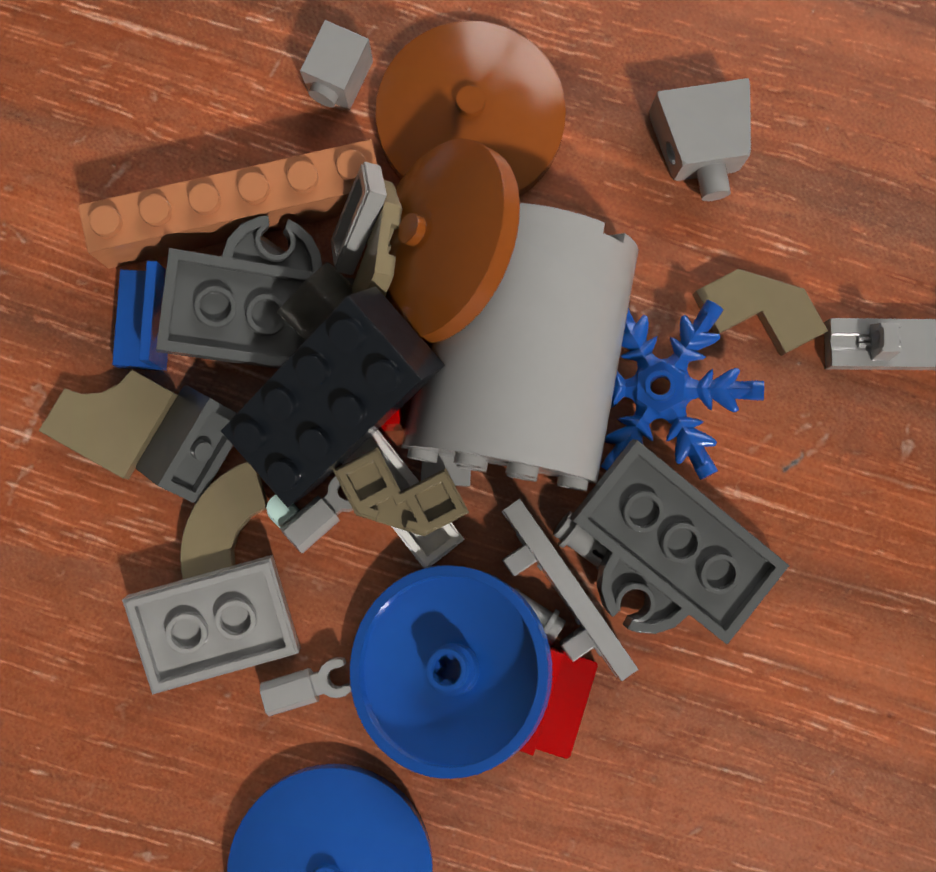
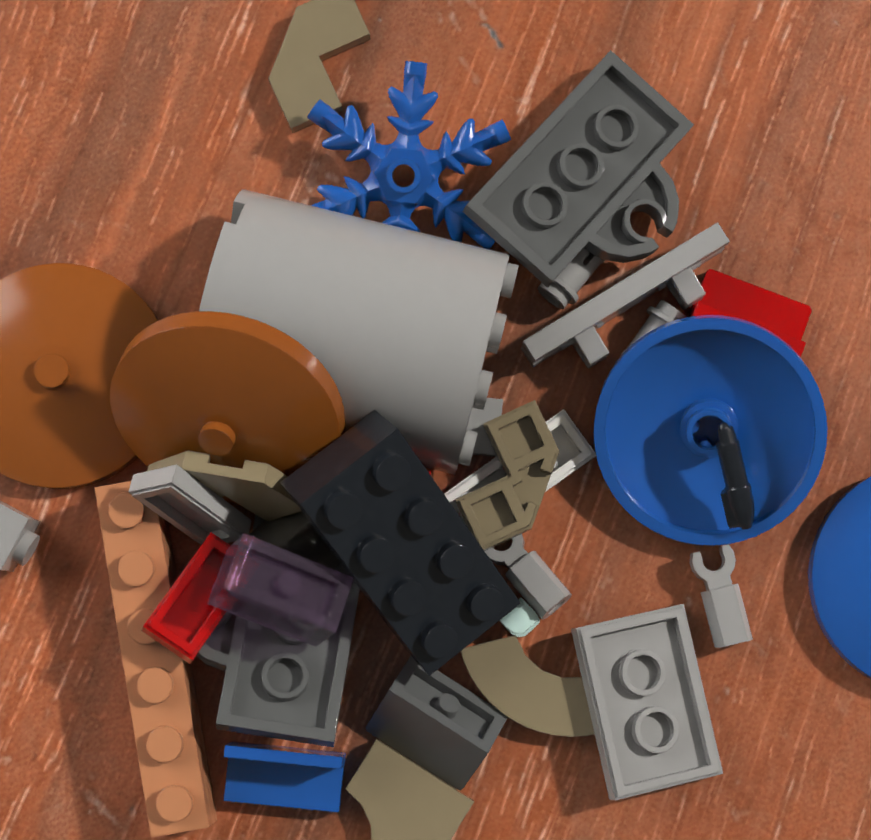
camera: 85 degrees left, 0 degrees up
light grey torso [649,78,751,201] -> none
none -> red tile [141,532,259,664]
none -> clear purple panel [207,533,354,647]
none -> black piece [716,422,755,530]

